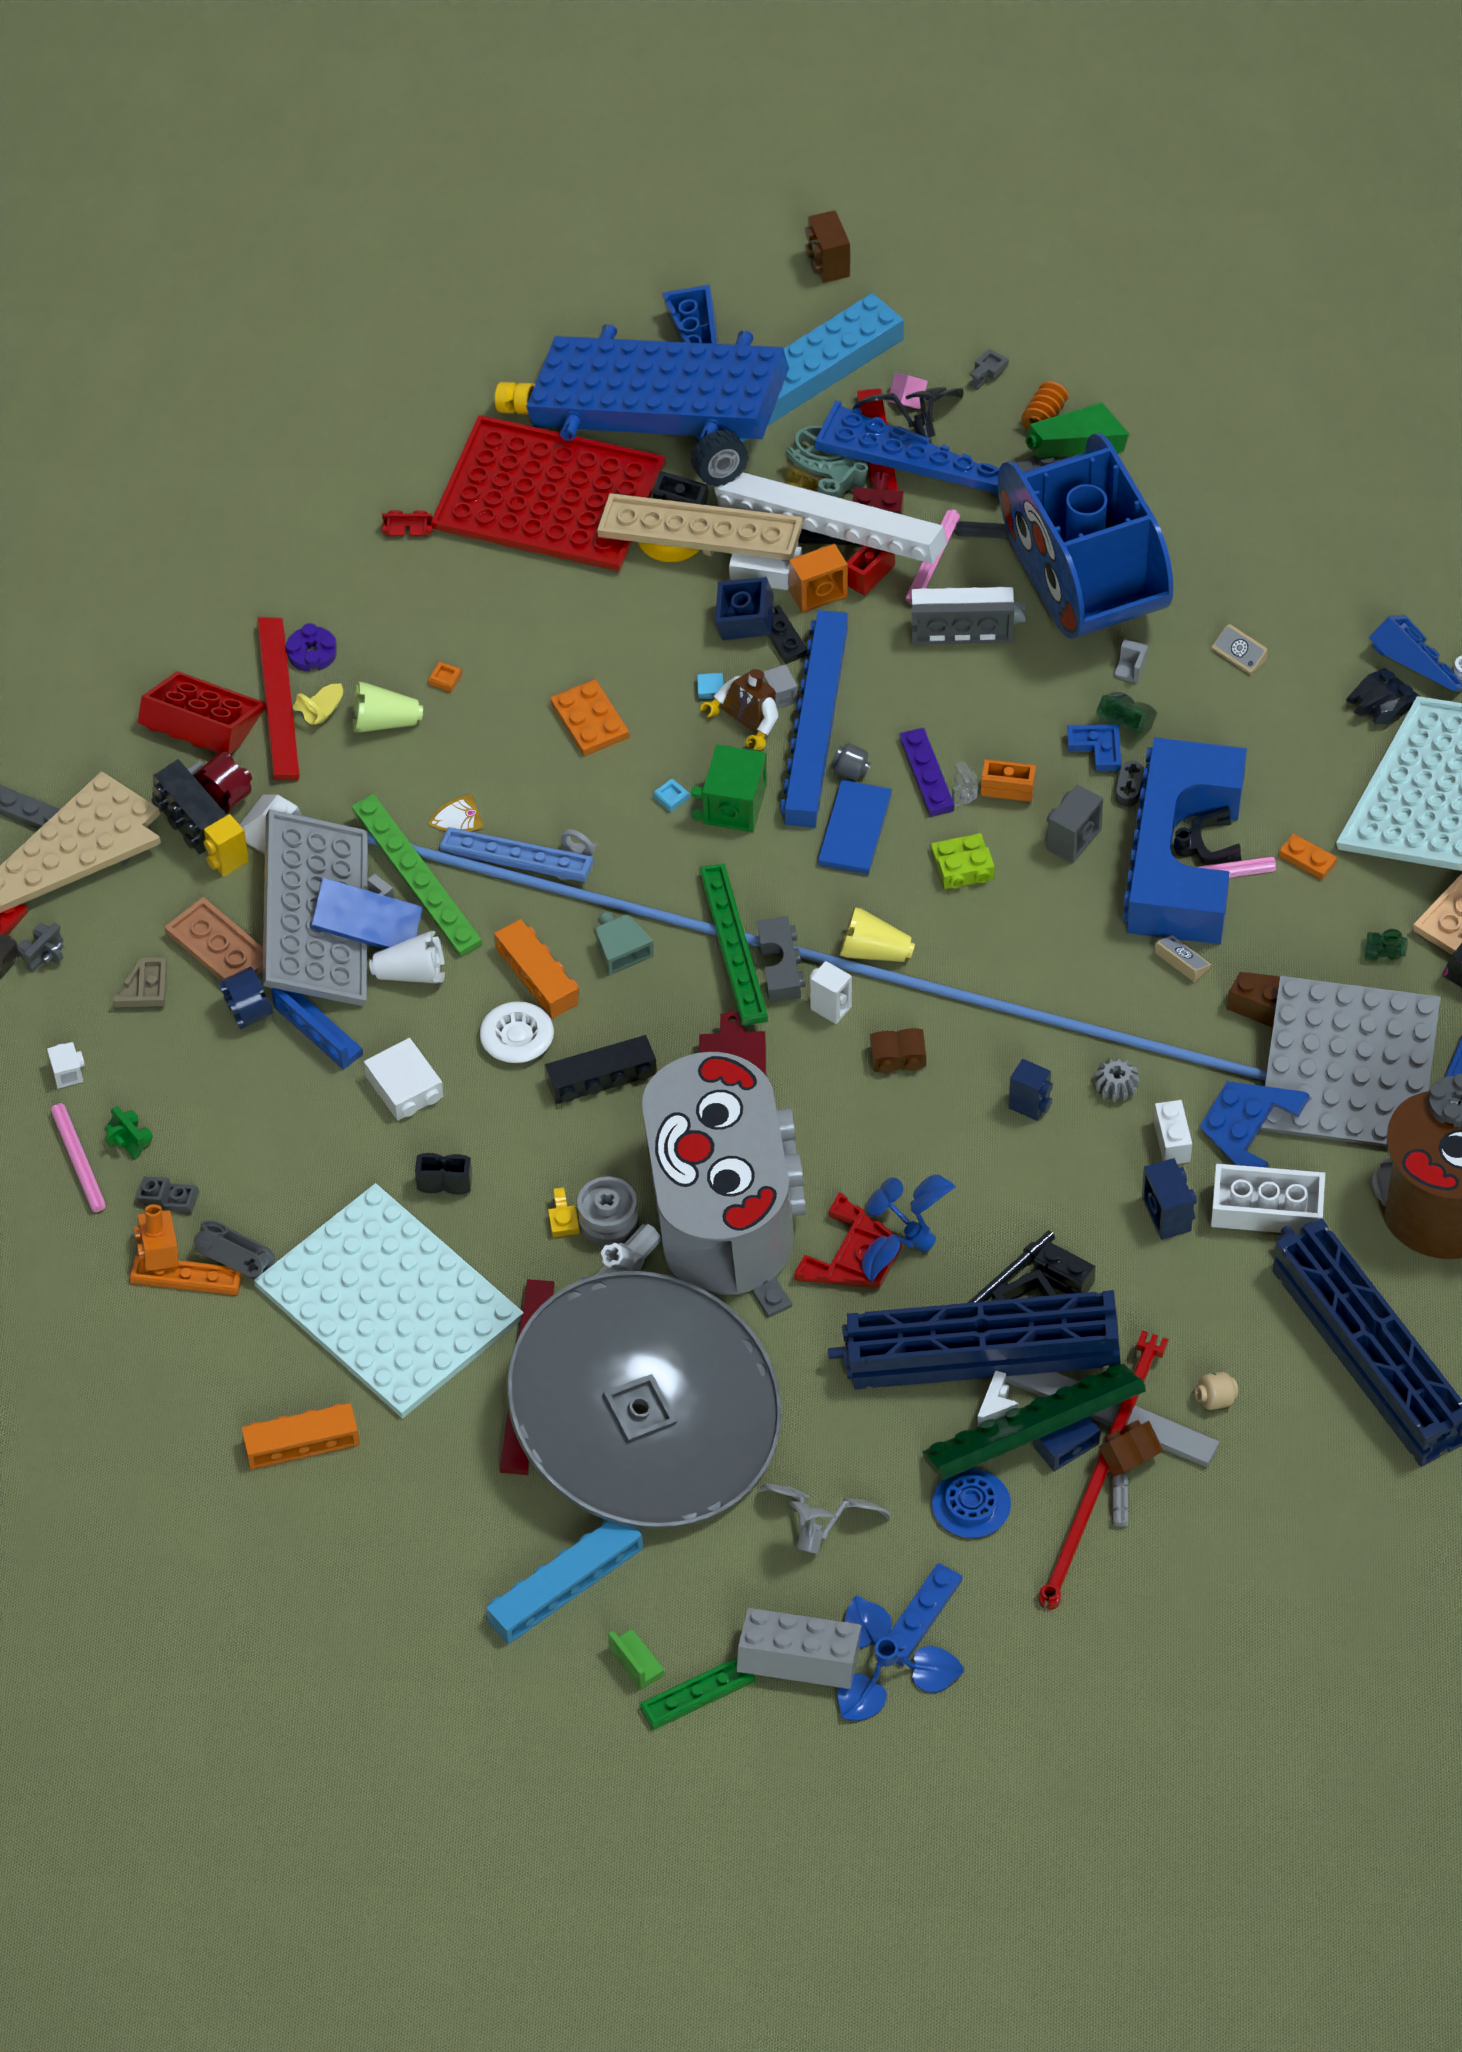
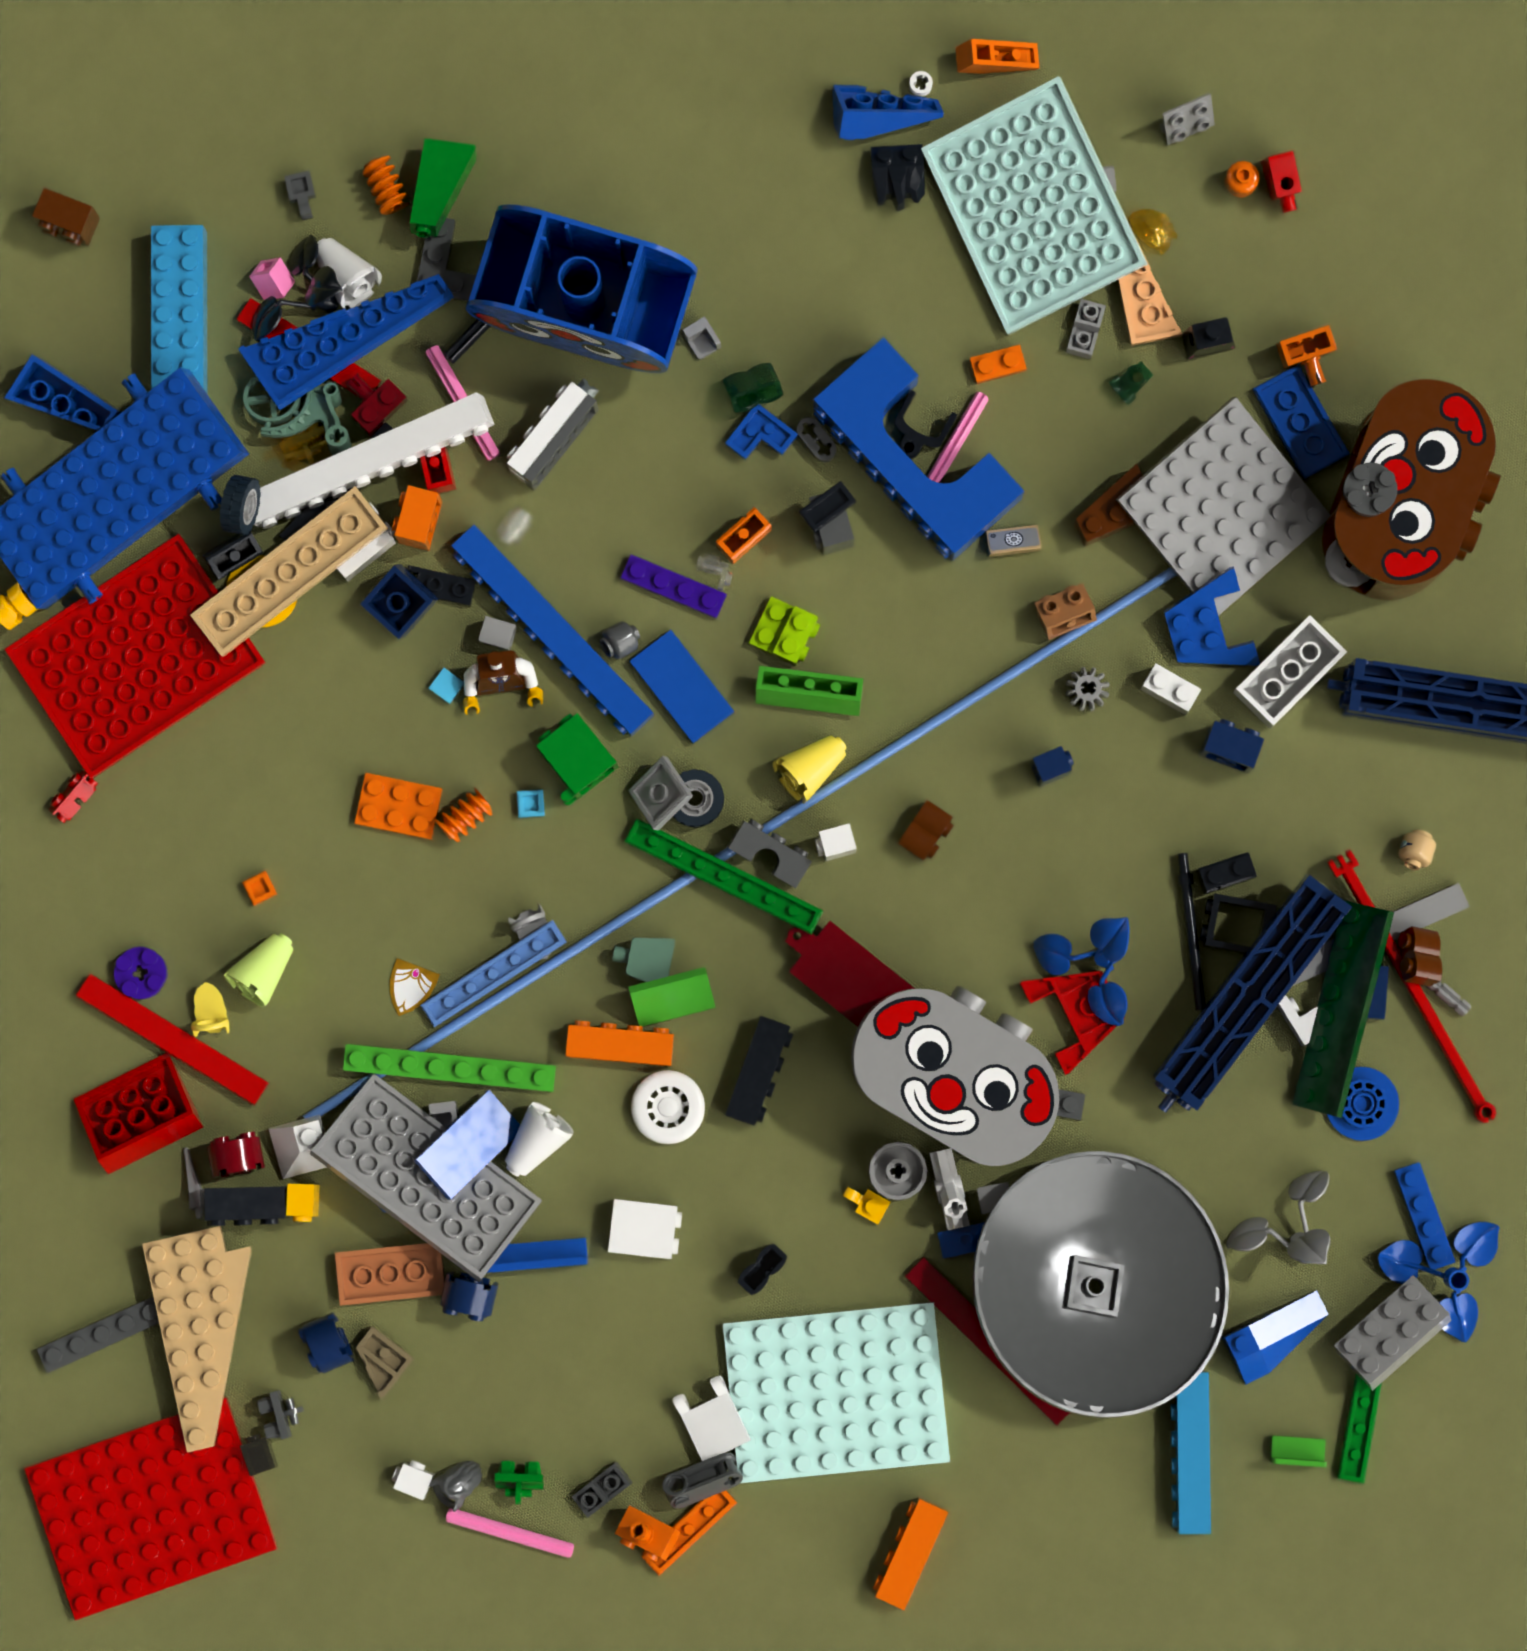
camera: 50 degrees left, 30 degrees up
slope [1211,624,1268,675] -> none
none -> dark blue brick [298,1312,354,1374]
none -> white cone [316,238,382,309]
none -> dark grey piece [429,1461,482,1512]
none -> orange piece [434,787,493,843]
none -> clear brick [497,506,533,546]
none -> light grey tile [628,756,693,831]
none -> bright green tile [628,967,716,1026]
none -> white flag [672,1376,751,1461]
none -> black wheel [673,769,724,827]
none -> bright green brick [756,666,863,716]
none -> black tile [799,481,857,534]
none -> medium nougat brick [1035,583,1097,640]
none -> light grey slope [1066,299,1106,360]
none -> blue wedge [1222,1290,1329,1385]

